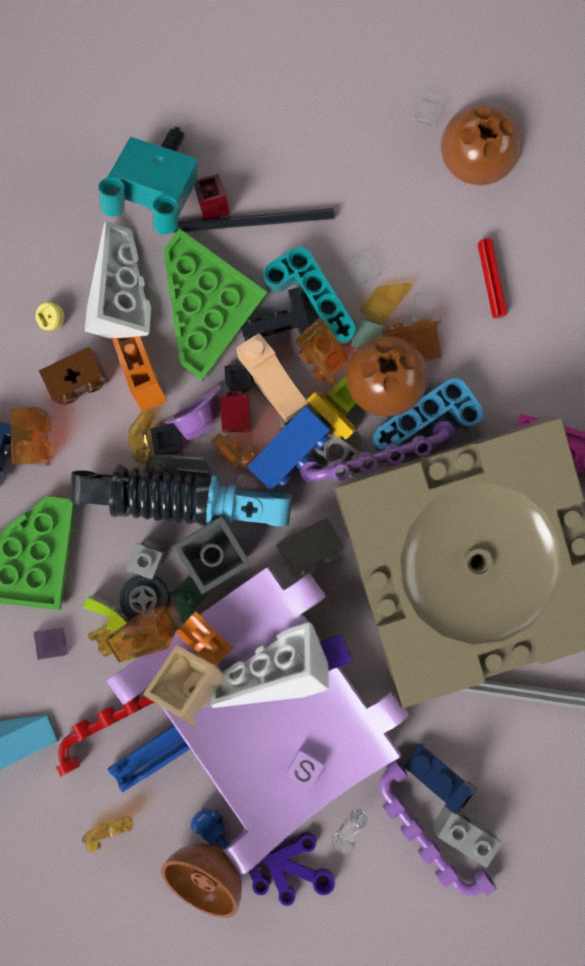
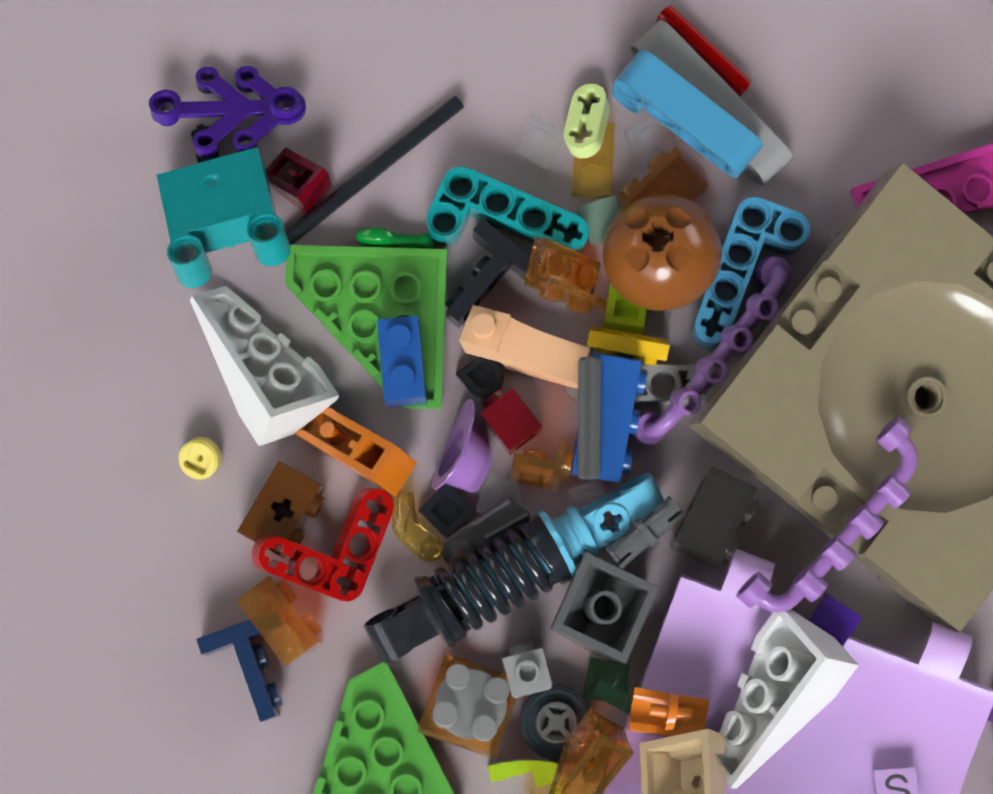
camera: 30 degrees left, 5 degrees down
none -> dark purple plant [149,66,306,158]
none -> red beam [252,487,394,602]
none -> green piece [355,228,434,249]
none -> blue brick [377,316,427,408]
none -> light grey piece [417,653,516,759]
none -> yellowish green beam [563,84,610,159]
none -> dark grey axle [578,357,601,480]
none -> dark grey pin [605,496,686,569]
none -> dark azure beam [612,49,763,178]
none -> light grey beam [630,20,793,186]
none -> medium lavender bar [736,416,918,613]

